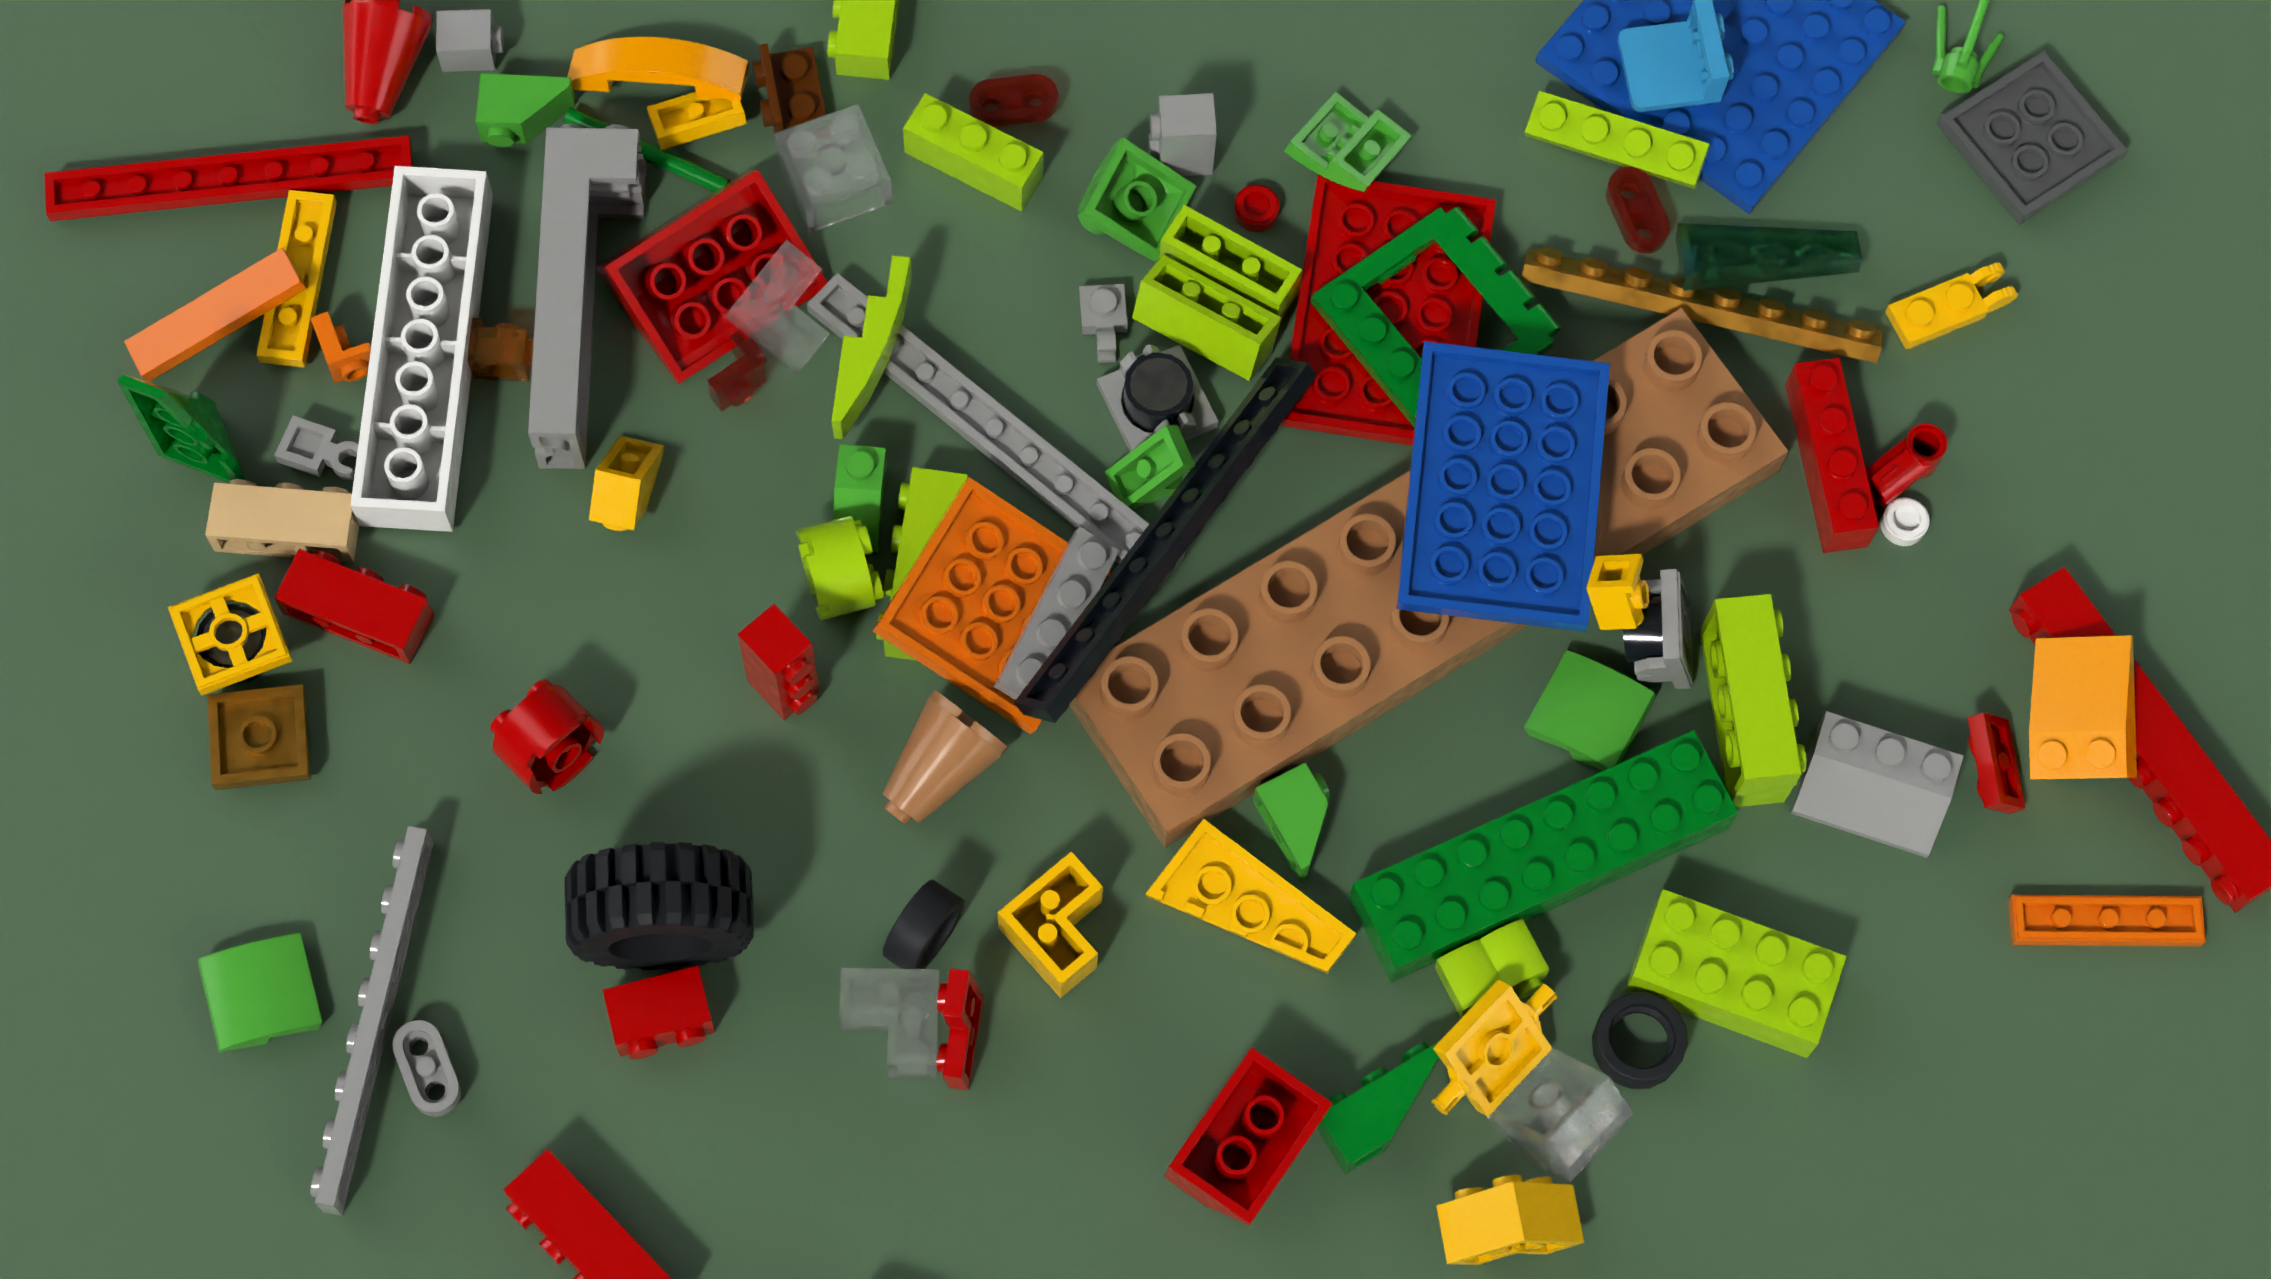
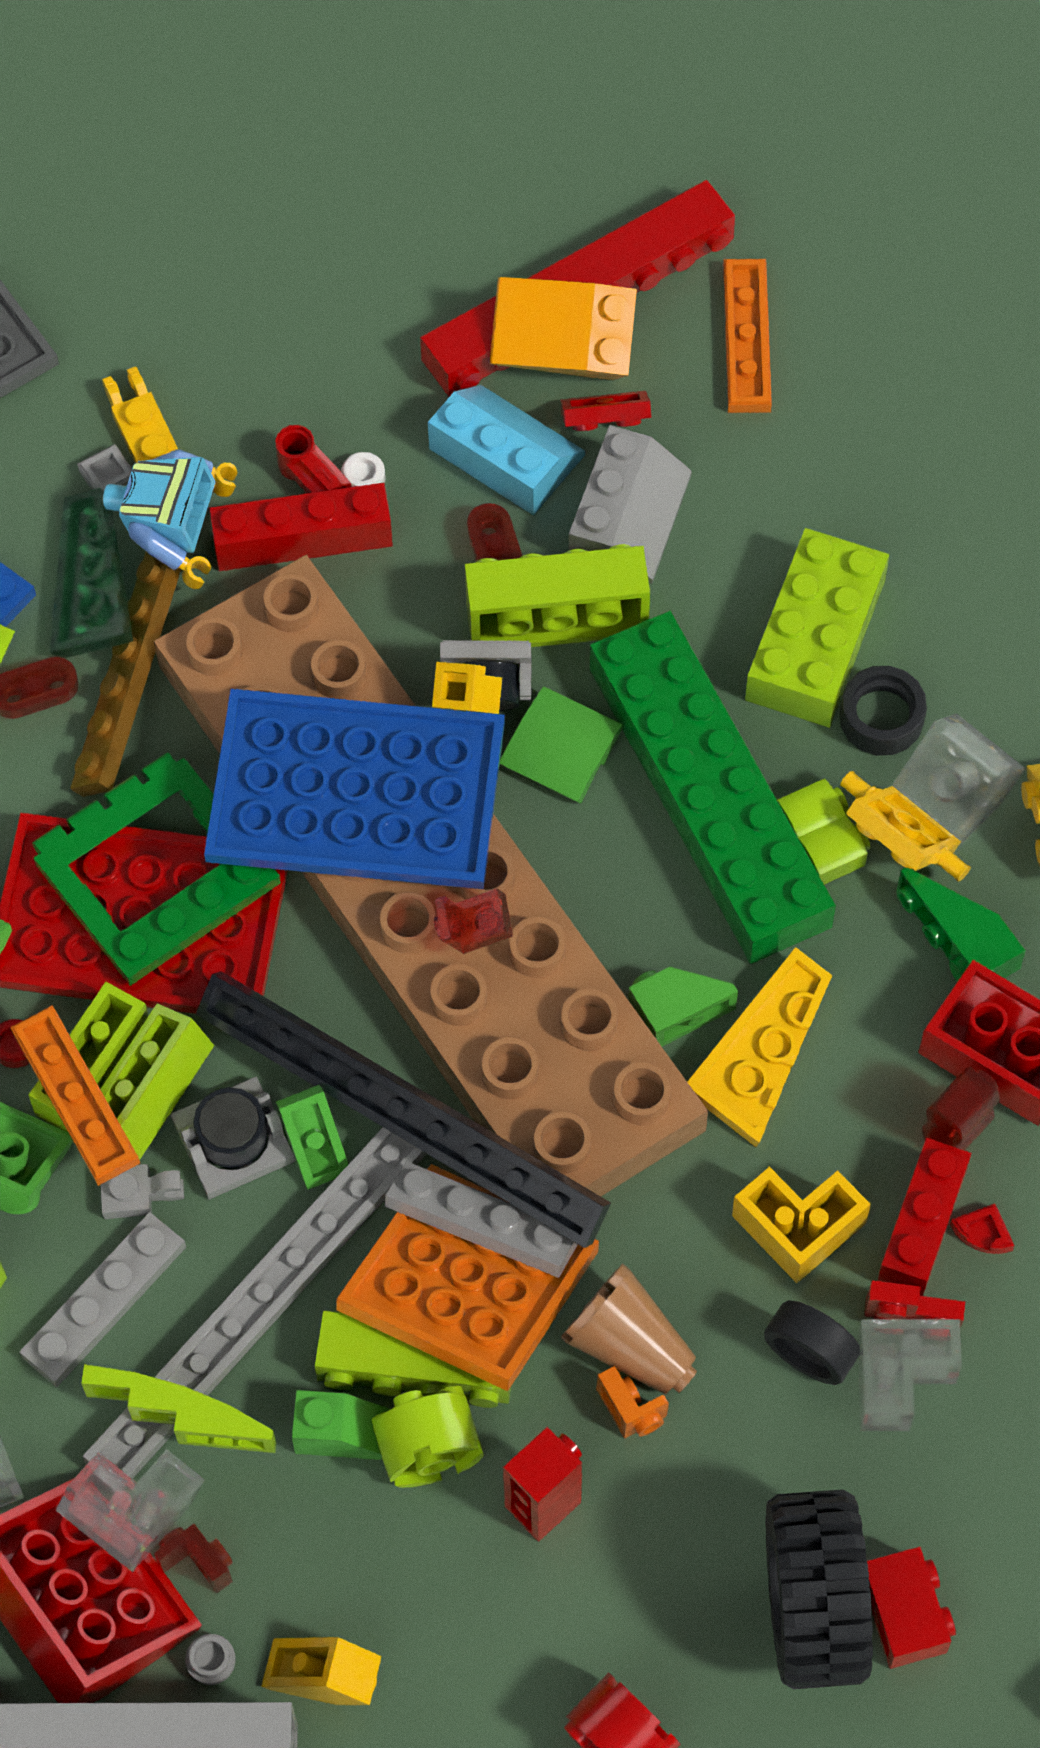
camera: 85 degrees left, 5 degrees down
none -> orange tile [10,1005,140,1186]
none -> light grey plate [19,1212,186,1387]
none -> light grey tile [77,444,132,503]
none -> torso [103,449,238,589]
none -> light grey plate [185,1634,236,1685]
none -> medium azure slope [428,385,585,516]
none -> clear red bracket [434,888,513,954]
none -> clear red plate [467,503,522,561]
none -> orange bracket [596,1366,669,1439]
none -> red brick [877,1137,972,1296]
none -> clear red brick [922,1067,1000,1150]
none -> red tile [950,1204,1015,1254]

